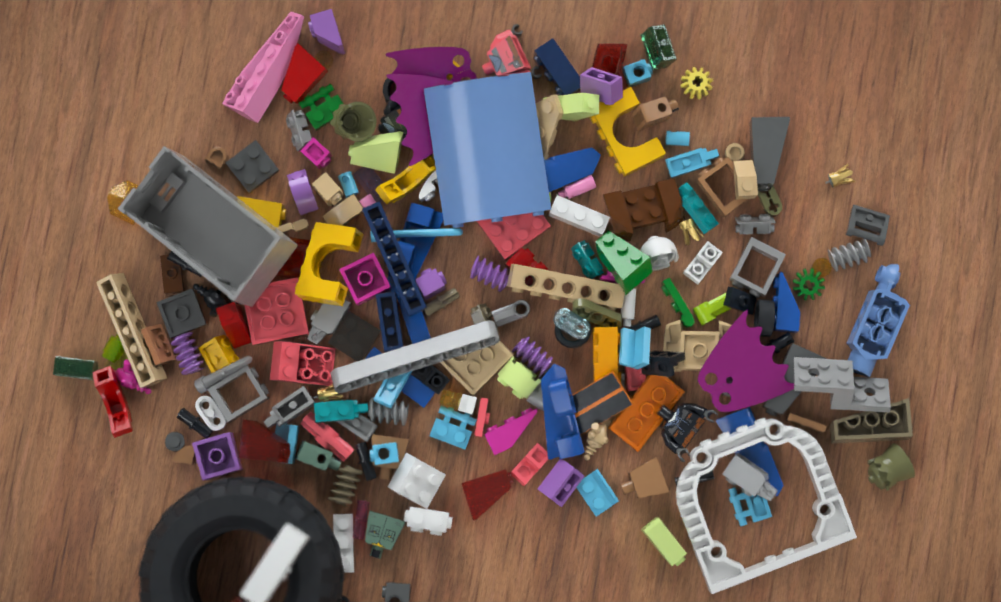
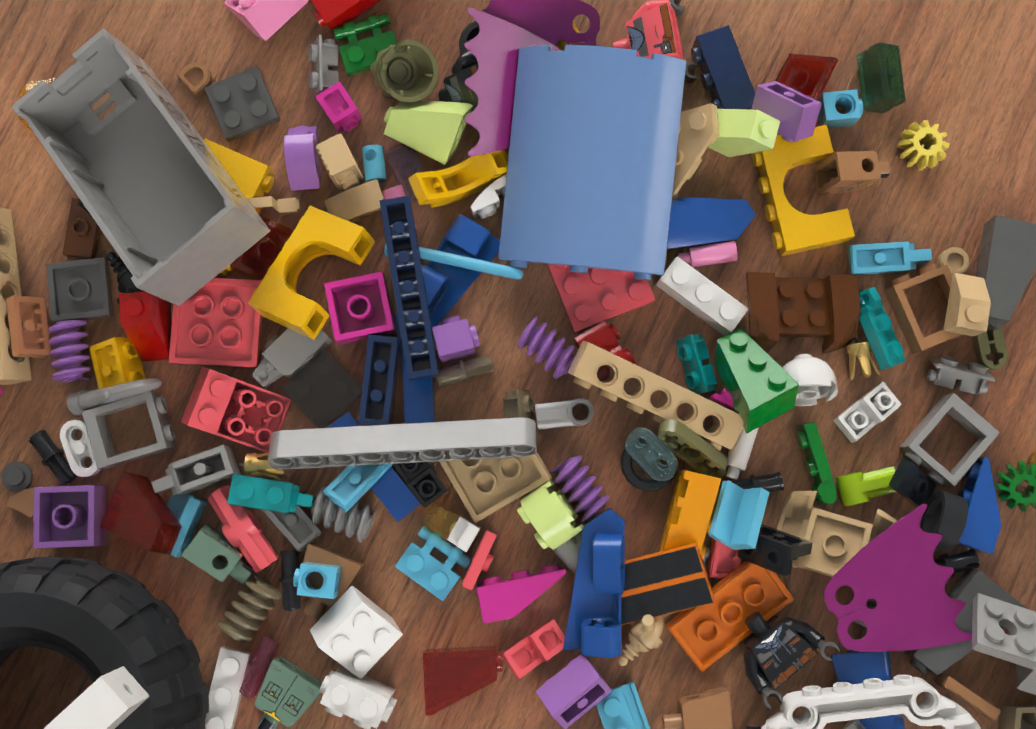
camera: 15 degrees right, 0 degrees up
medium azure piece [665,131,690,146] -> none

